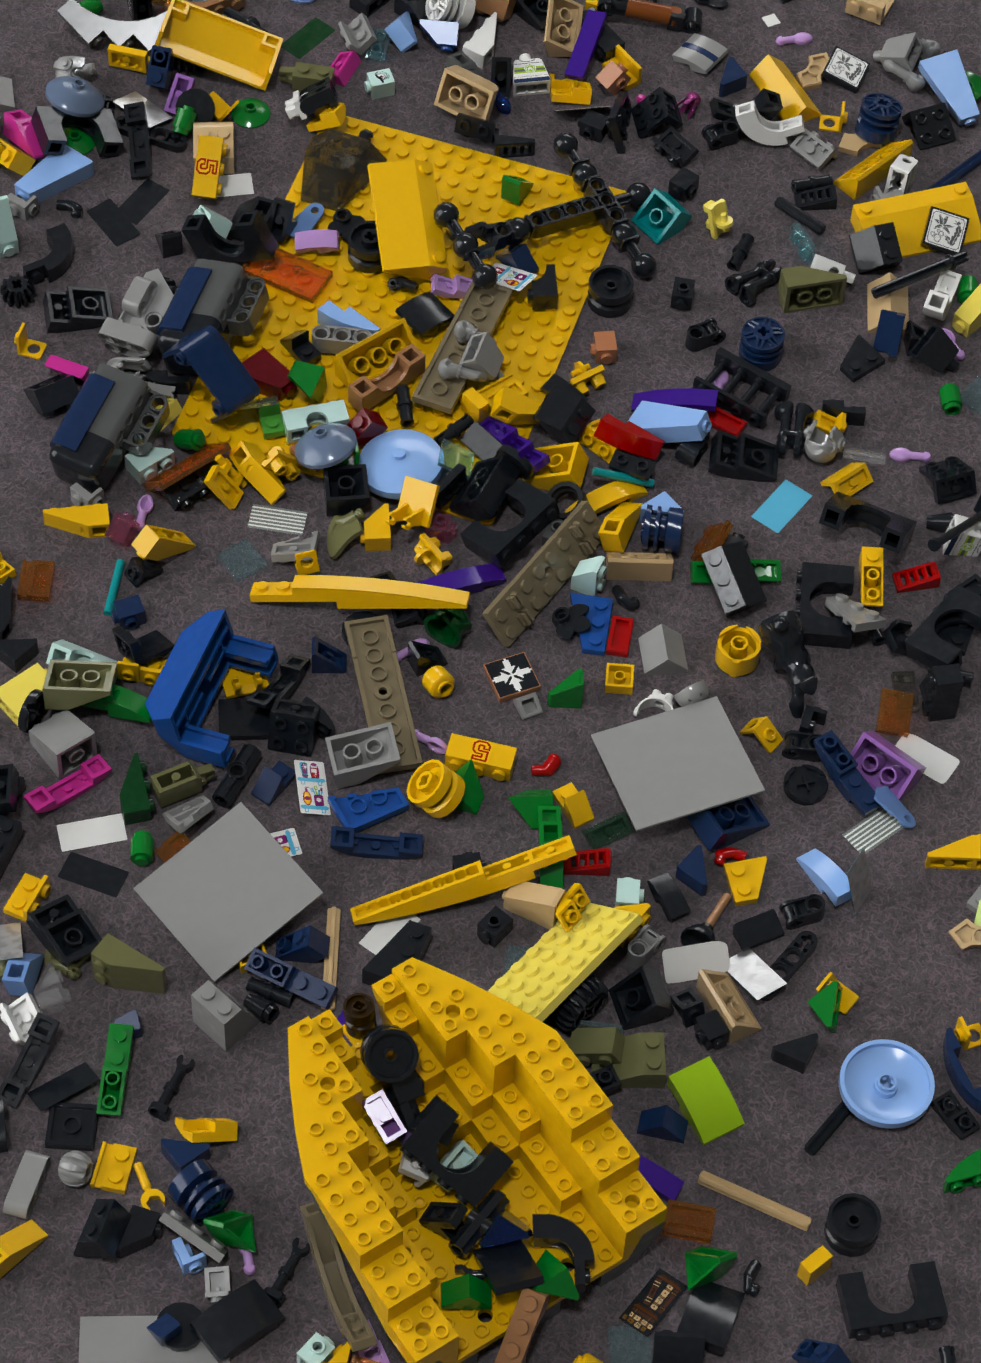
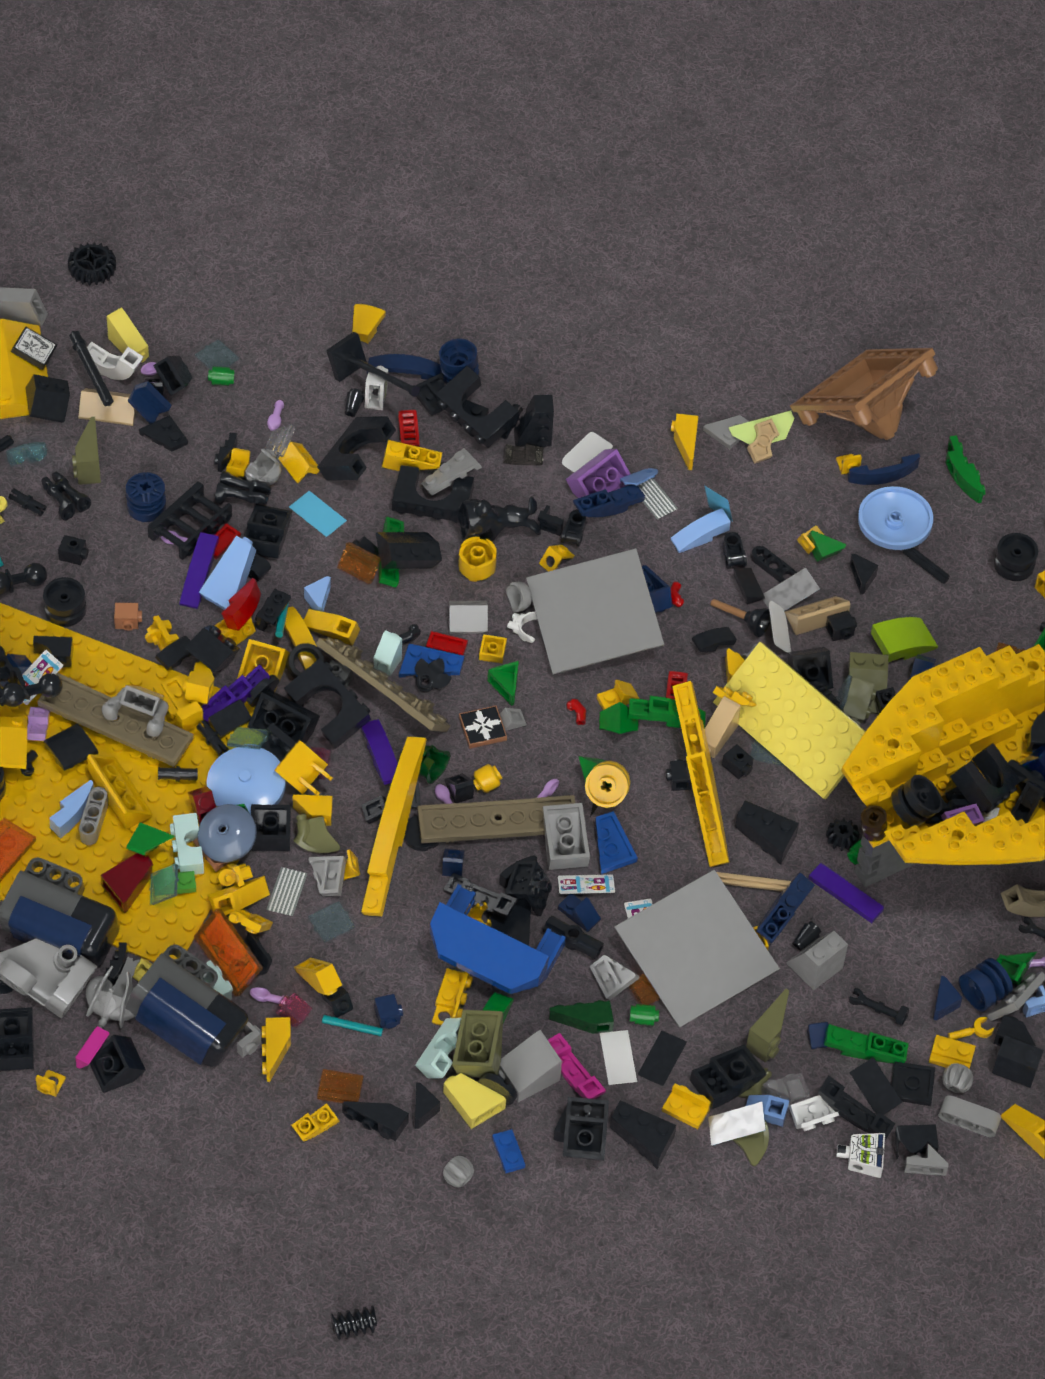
camera: 85 degrees left, 0 degrees up
black bracket [112,625,174,666] -> none
olive hinge [150,761,215,808] -> none
dark blue windscreen [162,325,260,423] -> none
green brick [174,429,205,450] -> none
yellow slope [175,1117,238,1143] -> none
black pin [246,977,295,1008] -> none
dark blue slope [275,925,330,963] -> none
black slope [280,330,321,364] -> none
dark blue slope [330,826,423,860] -> none
medium nougat arch [348,343,426,411] -> none
white sticker [359,914,421,955] -> none
yellow hips [414,533,453,576] -> none
yellow brick [445,733,517,782] -> none
clear green slope [581,812,633,849] -> none
tan slope [606,551,674,581] -> none
light aqua brick [615,877,644,906] -> none
dark blue wheel [640,504,684,554] -> none
black bracket [670,987,705,1028] -> none
dark blue slope [675,845,707,896] -> none
black piece [685,318,726,352] -> none
tan axle [698,1171,812,1231] -> none
yellow wing [723,856,767,907] -> none
black tile [783,764,829,806] -> none
white torso [810,254,856,286] -> none
clear orange plate [875,688,914,738] -> none
black bracket [883,619,912,656] -> none
black bracket [919,456,977,504] -> none
black slope [930,1089,981,1140] -> none
green brick [957,275,978,304] -> none

